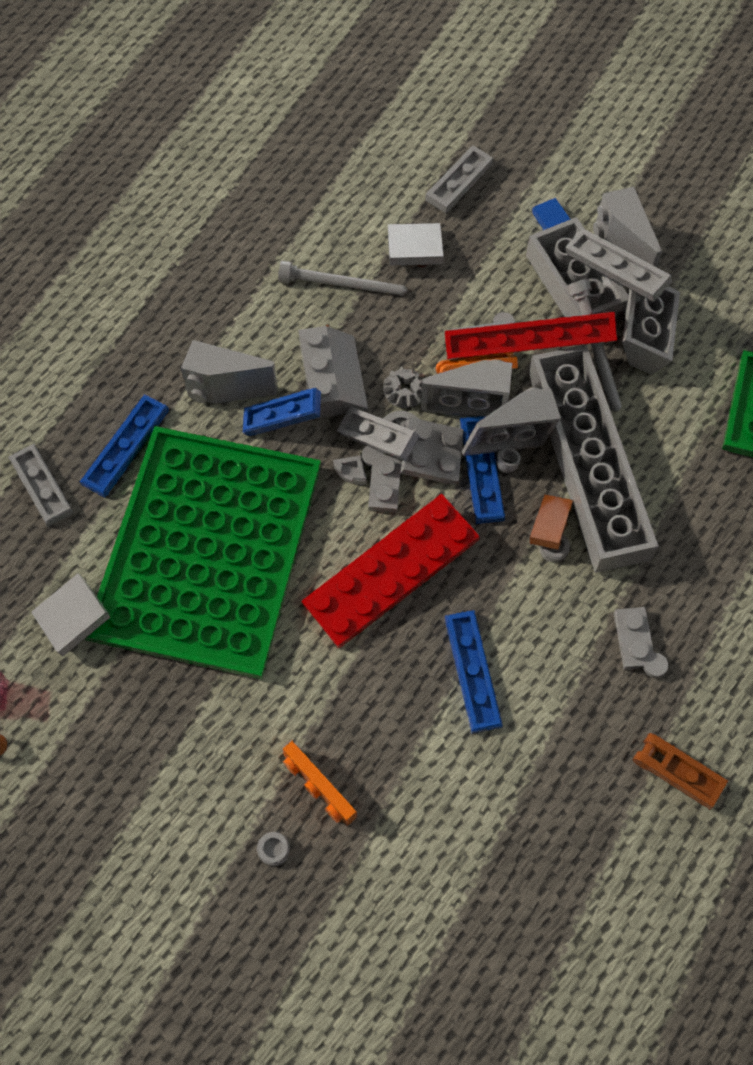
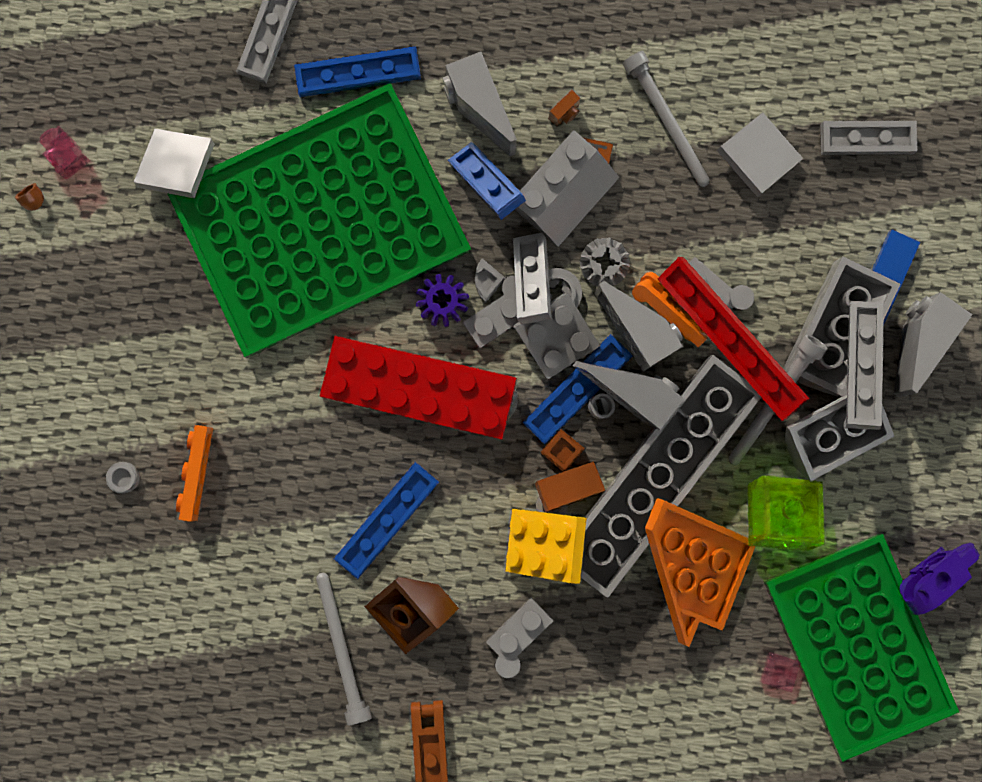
camera: 50 degrees right, 20 degrees up
none -> light grey piece [316,573,372,725]
none -> reddish brown slope [364,577,459,654]
none -> dark purple gear [416,274,469,328]
none -> yellow plate [505,509,587,584]
none -> dark orange tile [540,429,585,472]
none -> dark orange plate [548,90,581,127]
none -> orange wing [645,498,757,647]
none -> clear neon green slope [748,475,825,551]

